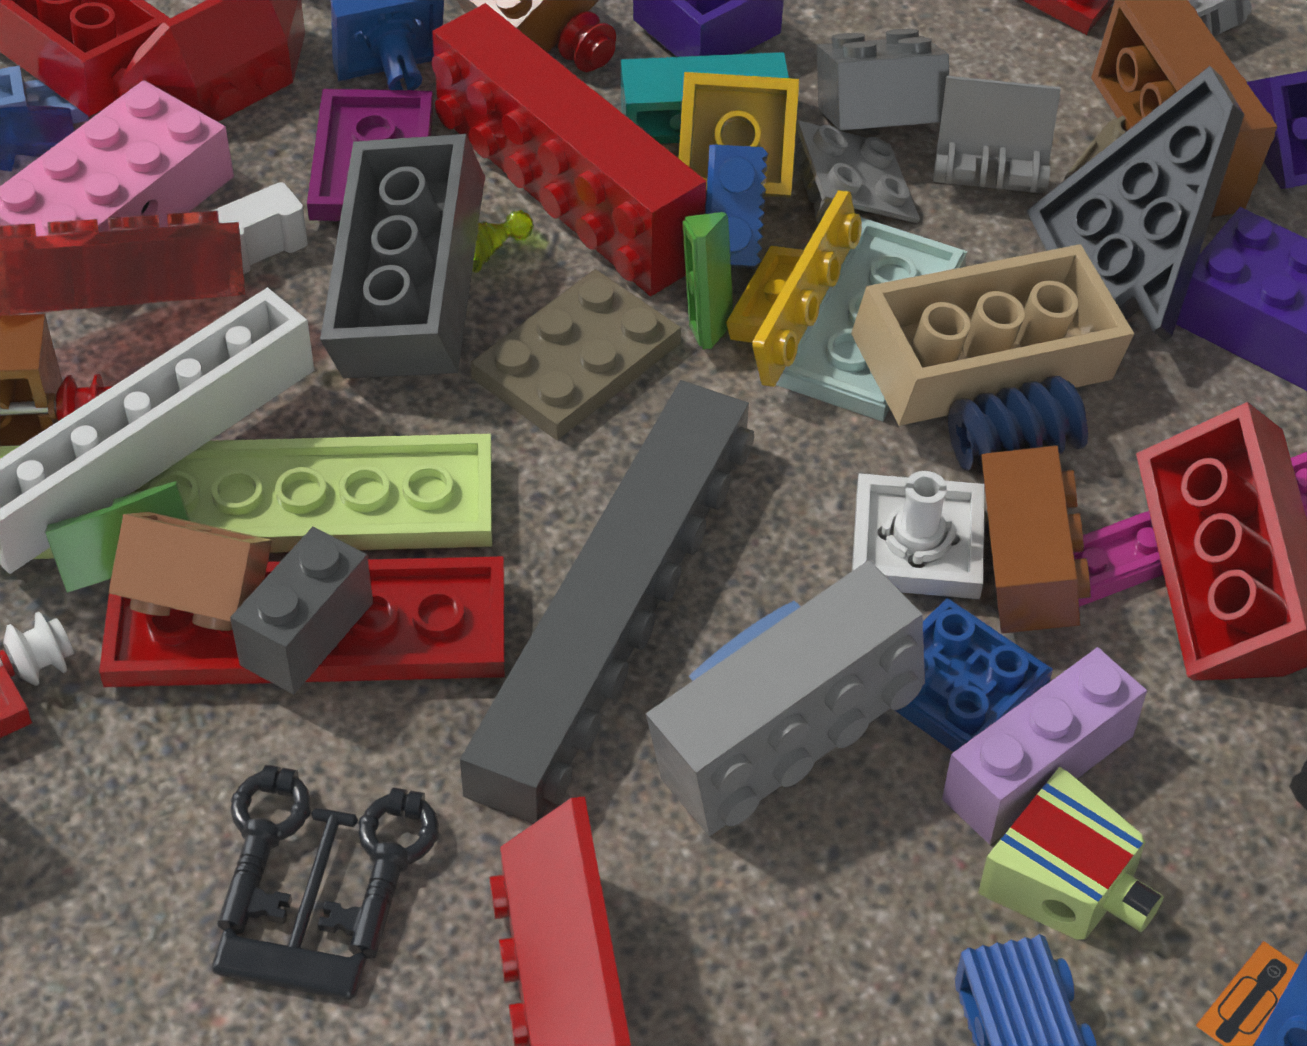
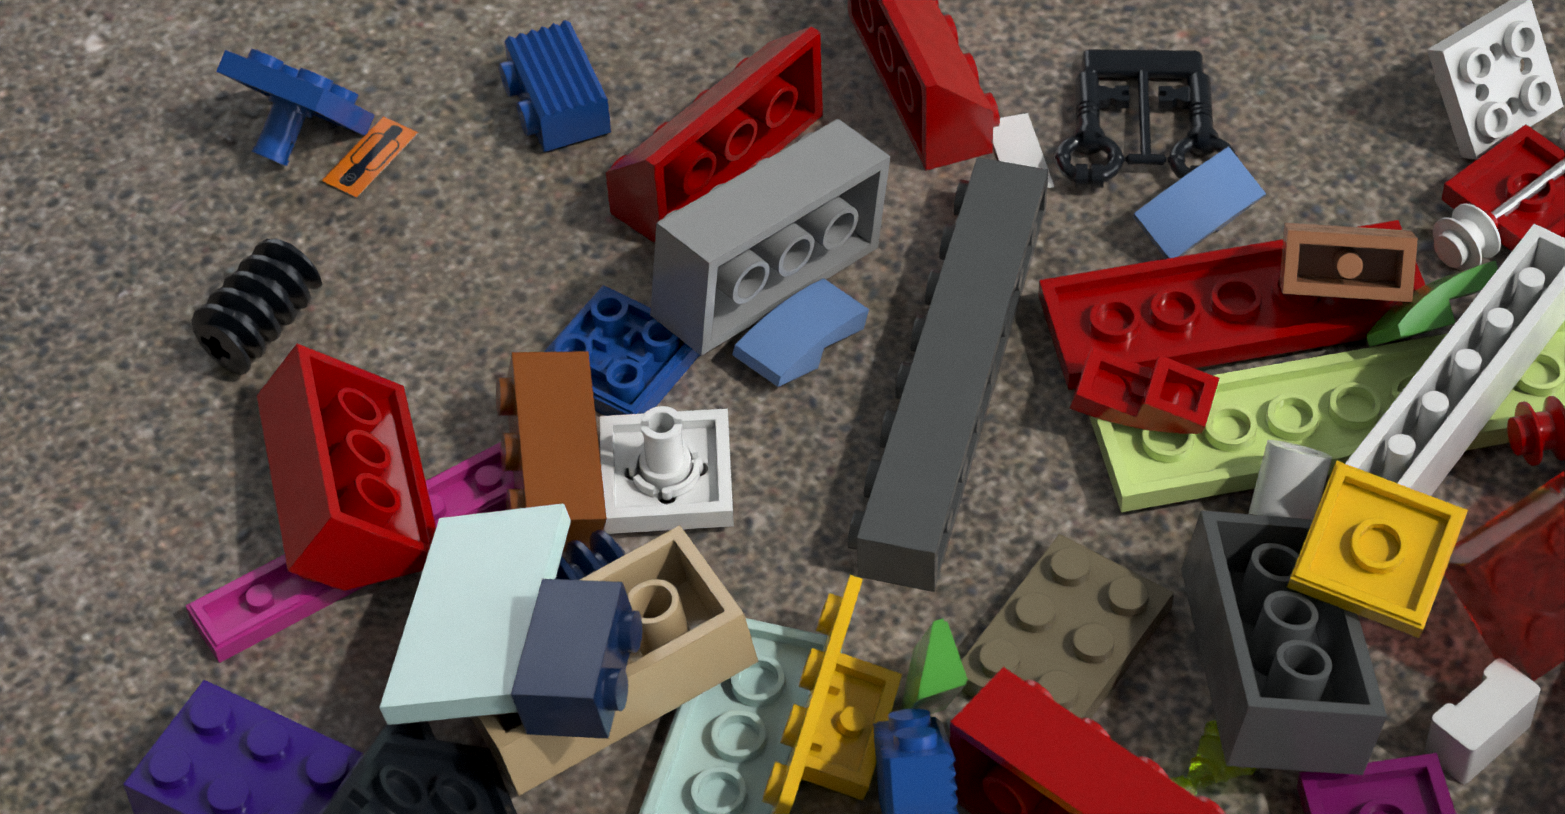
camera: 175 degrees right, 0 degrees up
dark grey brick [230,526,373,695] -> none
lavender brick [942,647,1147,845] -> none
yellowish green torso [978,767,1164,940] -> none
none -> light aqua tile [379,503,571,725]
none -> dark blue brick [511,579,642,739]
none -> red slope [606,26,823,243]
none -> white sticker [993,113,1054,188]
none -> red slope [1069,346,1220,434]
none -> medium blue slope [1133,147,1266,259]
none -> white brick [1248,440,1332,519]
none -> yellow tile [1287,461,1468,638]

